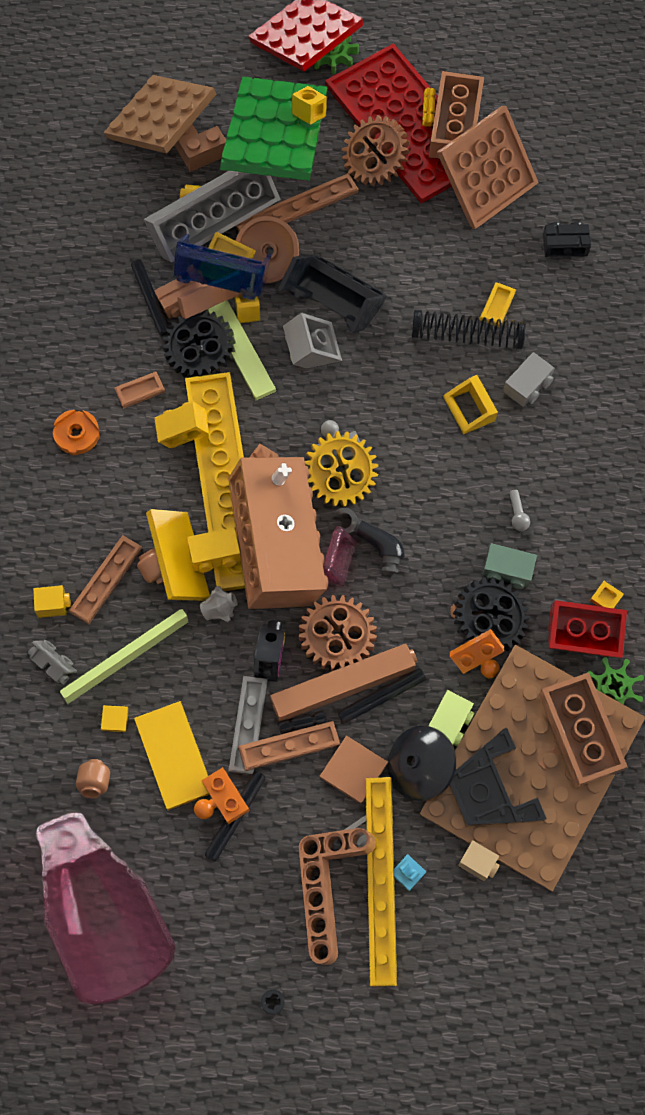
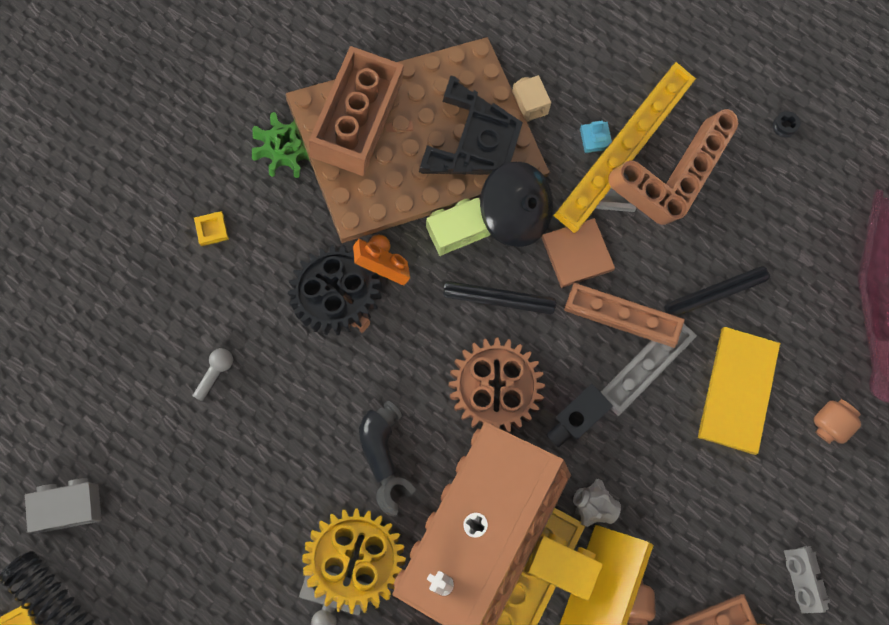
camera: 145 degrees left, 5 degrees up
yellowish green tile [60,609,188,704] -> none
yellow tile [101,705,128,732] -> none
orange plate [194,767,250,824] -> none
nougat brick [270,644,417,721] -> none
black axle [278,711,327,734] -> none
clear pink tile [323,526,357,587] -> none
yellow tile [443,375,498,434] -> none
sand green brick [482,543,537,589] -> none
red slope [548,600,627,659] -> none

